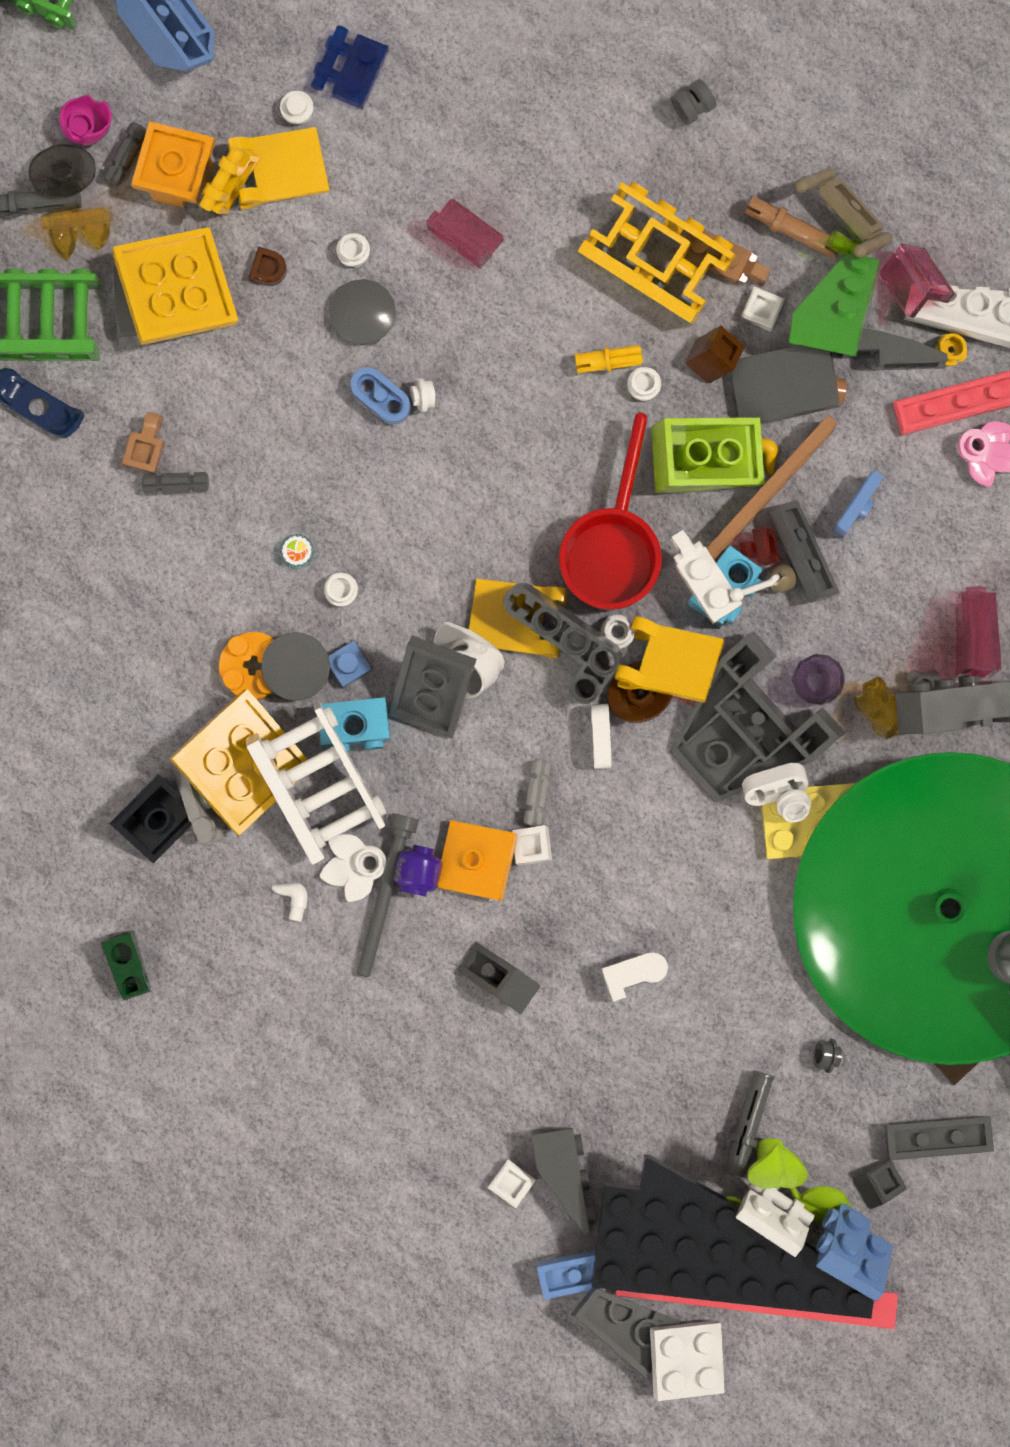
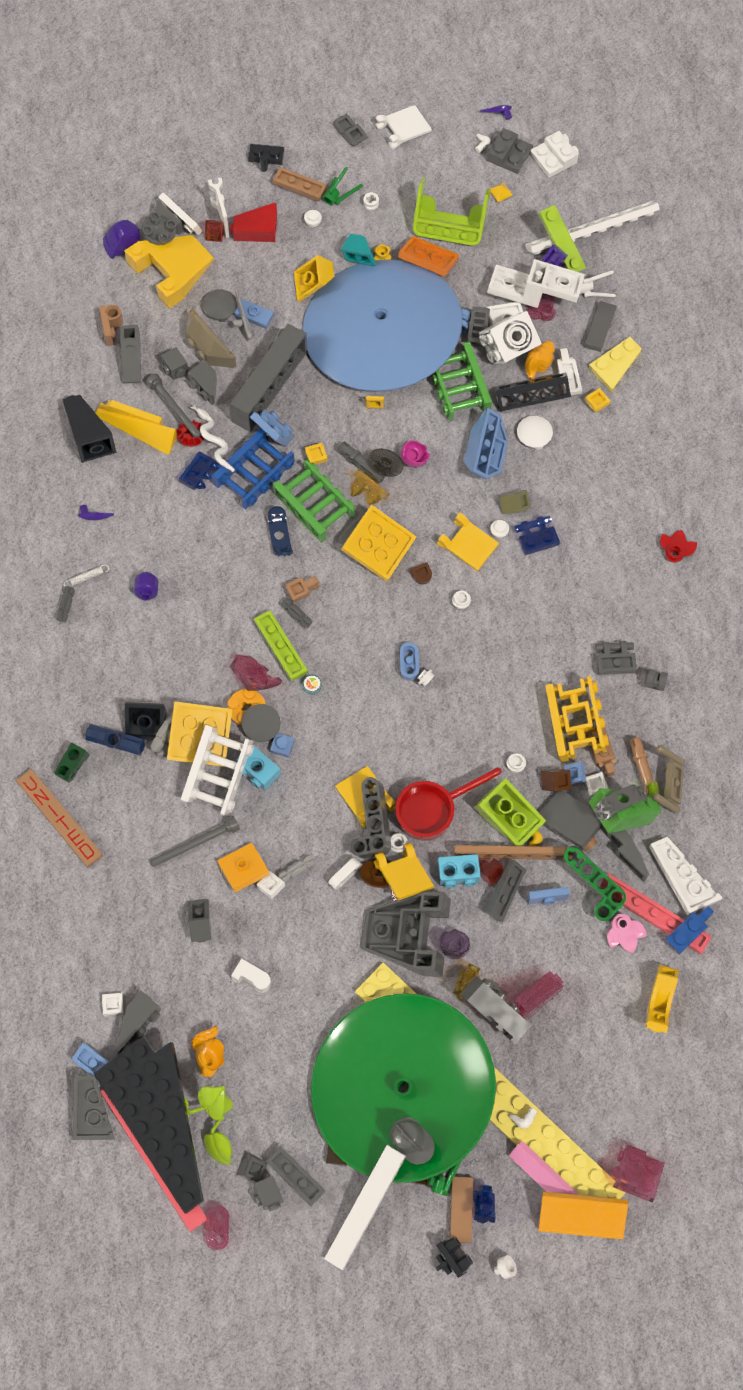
camera: 45 degrees right, 15 degrees down
dark grey axle [103,122,146,186] -> none
light orange panel [131,121,215,208] -> none
yellow plate [199,146,260,215] -> none
white animal [271,883,308,922] -> none
white plate [320,834,387,902] -> none
white plate [324,573,358,607] -> none
dark grey dish [329,279,396,346] -> none
dark grey plate [388,636,477,739] -> none
dark purple head [394,845,442,897] -> none
clear pink panel [427,199,504,270] -> none
white helmet [434,622,505,698] -> none
yellow axle [575,345,643,375] -> none
white plate [650,1320,725,1401] -> none
white hinge [670,530,742,624] -> none
dark grey pin [723,1070,775,1177] -> none
hinge [730,564,796,602] -> none
white plate [736,1182,815,1257] -> none
white beam [742,763,808,806] -> none
white plate [776,790,811,822] -> none
dark grey plate [813,1039,842,1073] -> none
medium blue plate [816,1204,893,1301] -> none
clear pink panel [880,243,955,318] -> none
yellow plate [934,333,968,366] -> none
none -> medium nougat tile [16,769,103,868]
none -> dark blue piece [85,724,145,755]
none -> light orange hair [191,1025,225,1077]
none -> clear pink plate [206,1206,229,1251]
none -> clear pink slope [230,655,282,691]
none -> lime plate [254,610,308,682]
none -> dark grey brick [254,1176,284,1211]
none -> olive panel [499,489,531,514]
none -> medium blue plate [564,762,586,785]
none -> green beam [564,846,626,921]
none -> dark grey plate [595,641,637,675]
none -> dark grey piece [595,784,648,821]

